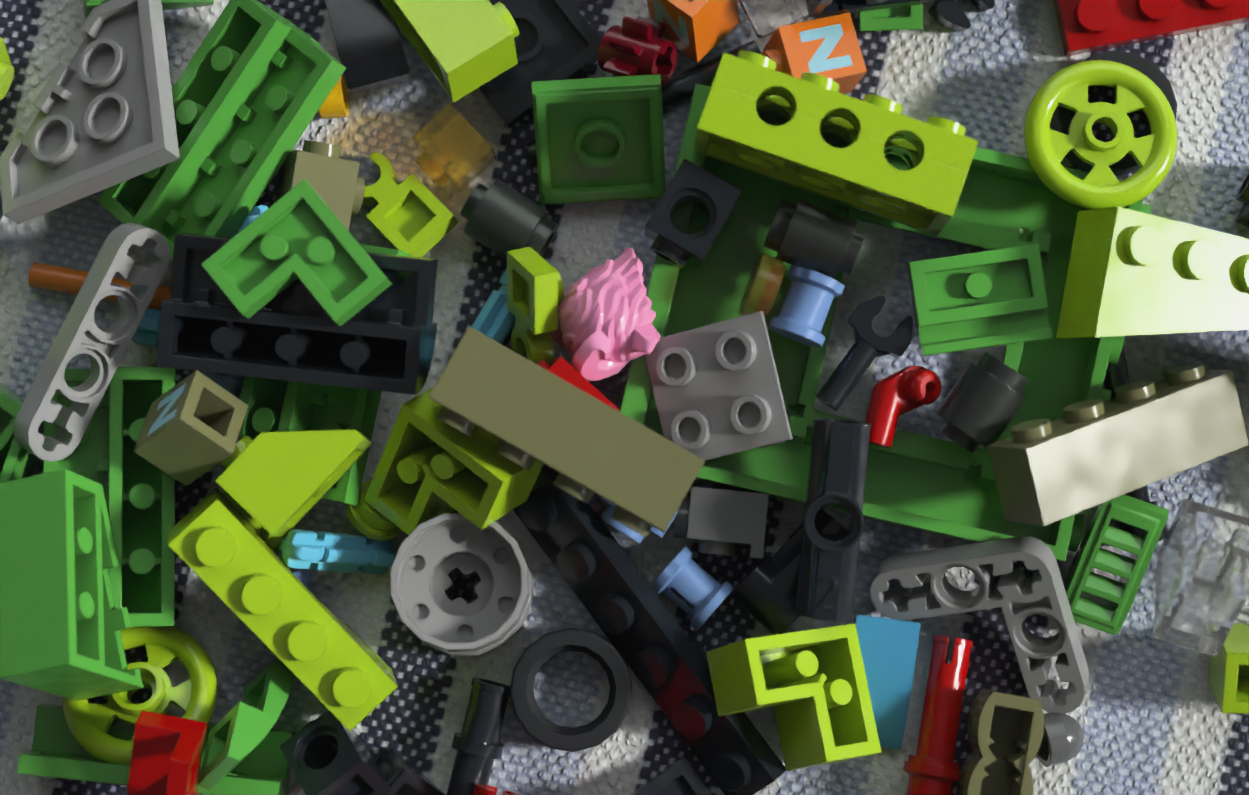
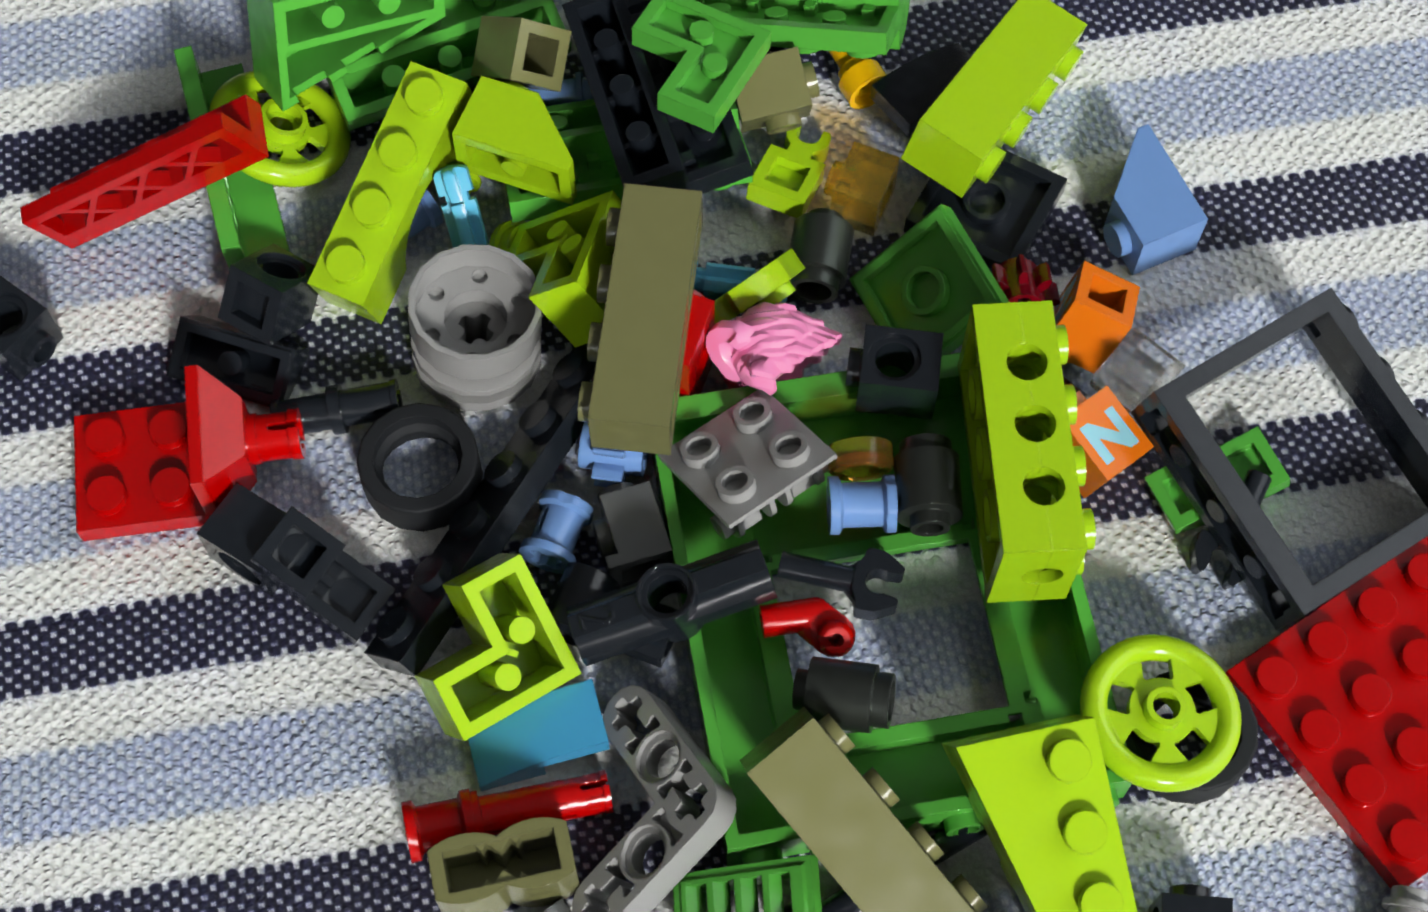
camera: 65 degrees right, 20 degrees down
bright green slope [197,658,295,790] -> none
bright green plate [906,244,1053,357] -> none

